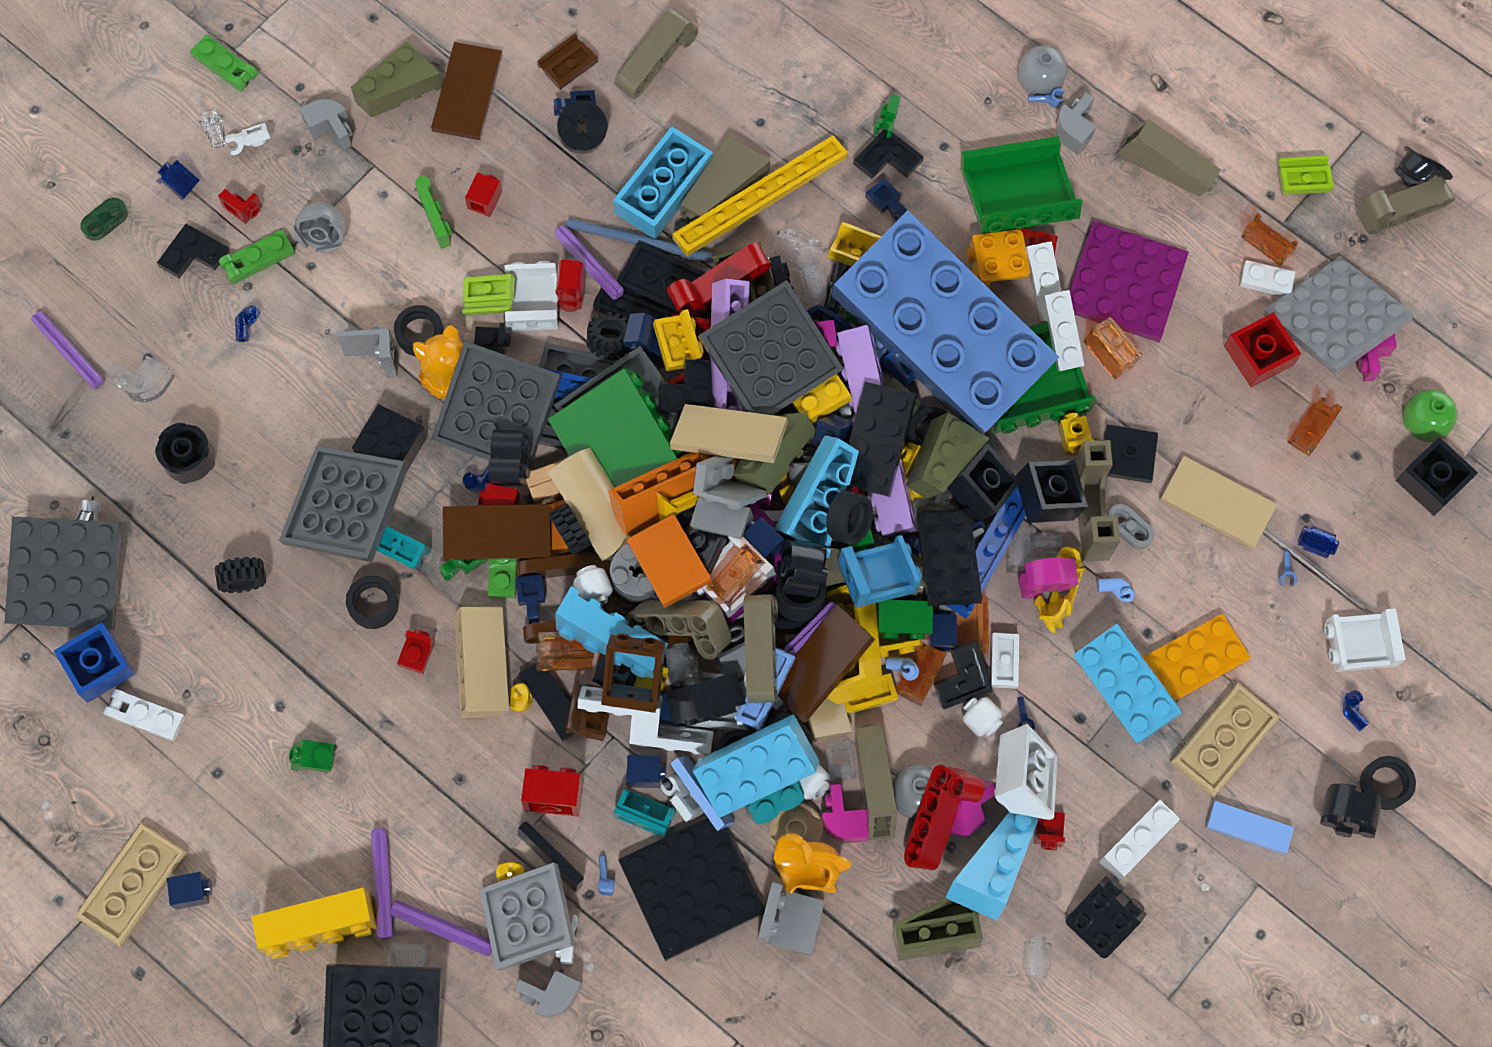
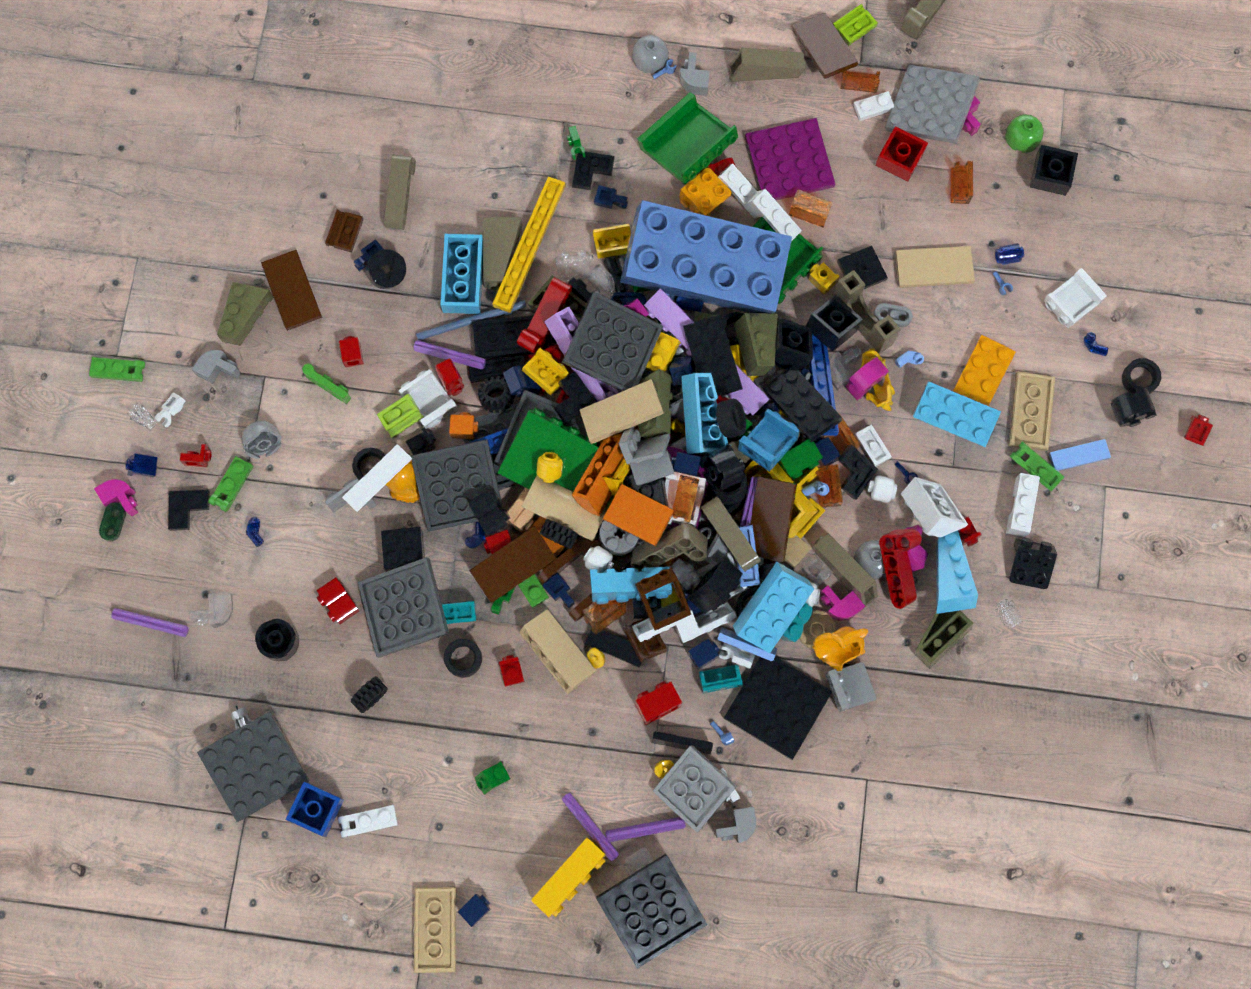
camera: 30 degrees left, 5 degrees up
none -> dark pink brick [94,479,139,516]
none -> red brick [316,577,359,624]
none -> white sticker [342,444,412,512]
none -> orange brick [449,412,479,439]
none -> yellow head [536,452,563,483]
none -> tile [793,13,858,79]
none -> bright green plate [1010,441,1065,491]
none -> red bracket [1184,414,1213,446]

